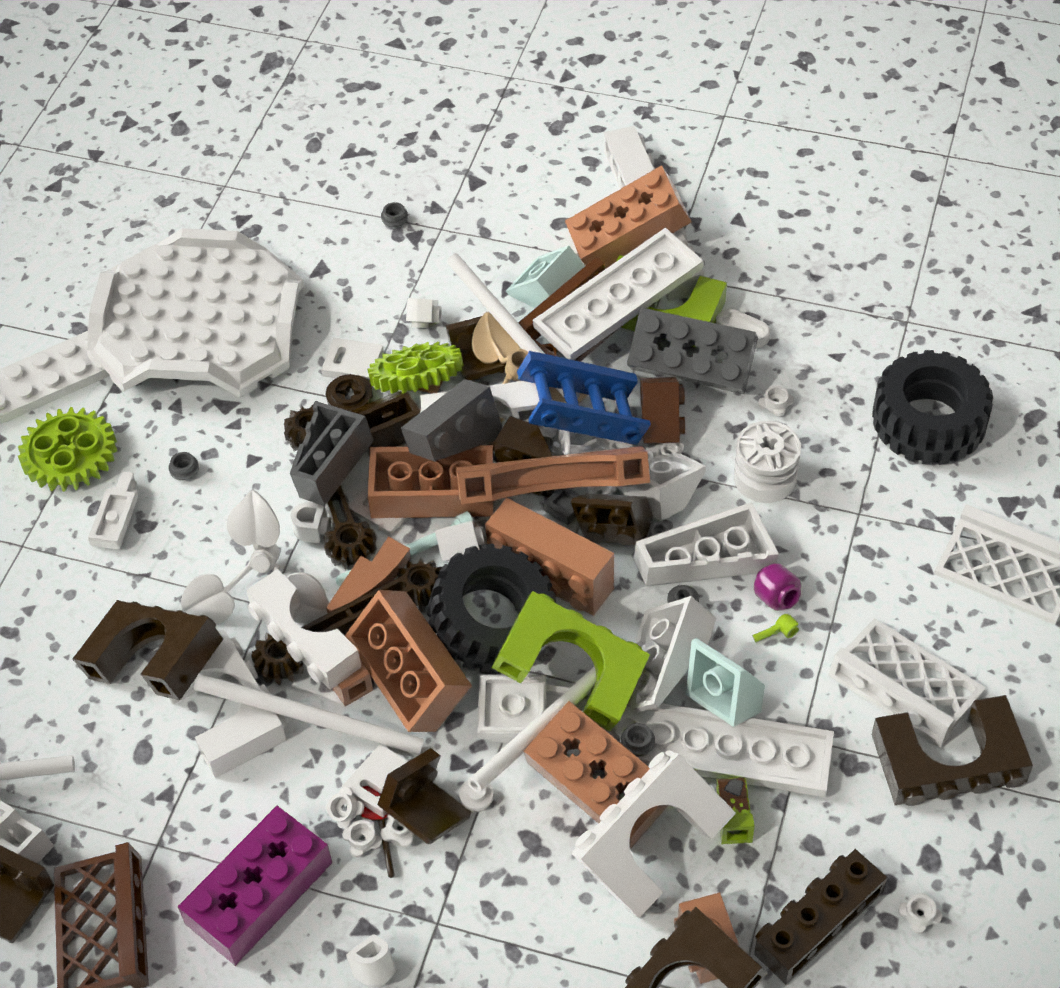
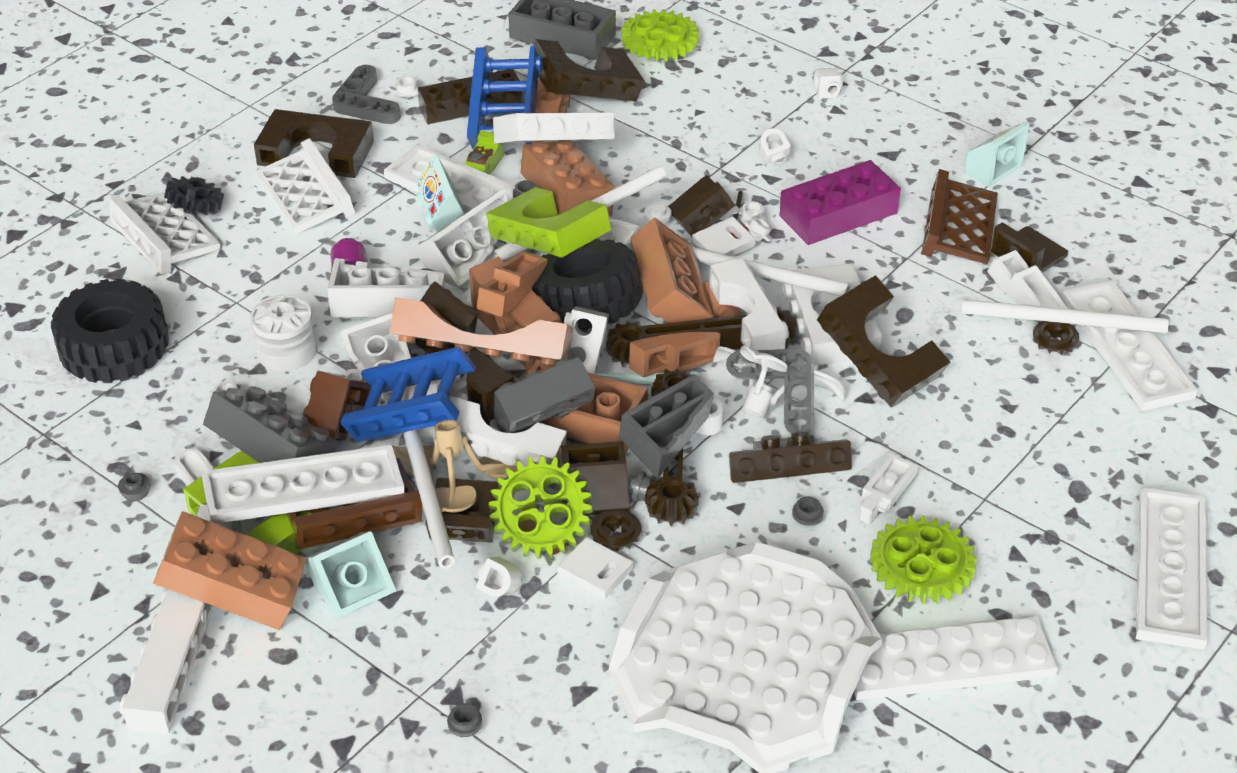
camera: 160 degrees left, 10 degrees down
lime hand [752,614,799,643] -> none
none -> dark grey plate [118,473,150,501]
none -> black gear [164,176,224,215]
none -> dark grey beam [332,65,401,124]
none -> blue fence [466,46,543,149]
none -> nougat slope [476,251,548,317]
none -> dark grey beam [726,349,814,434]
none -> dark brown bracket [729,432,852,483]

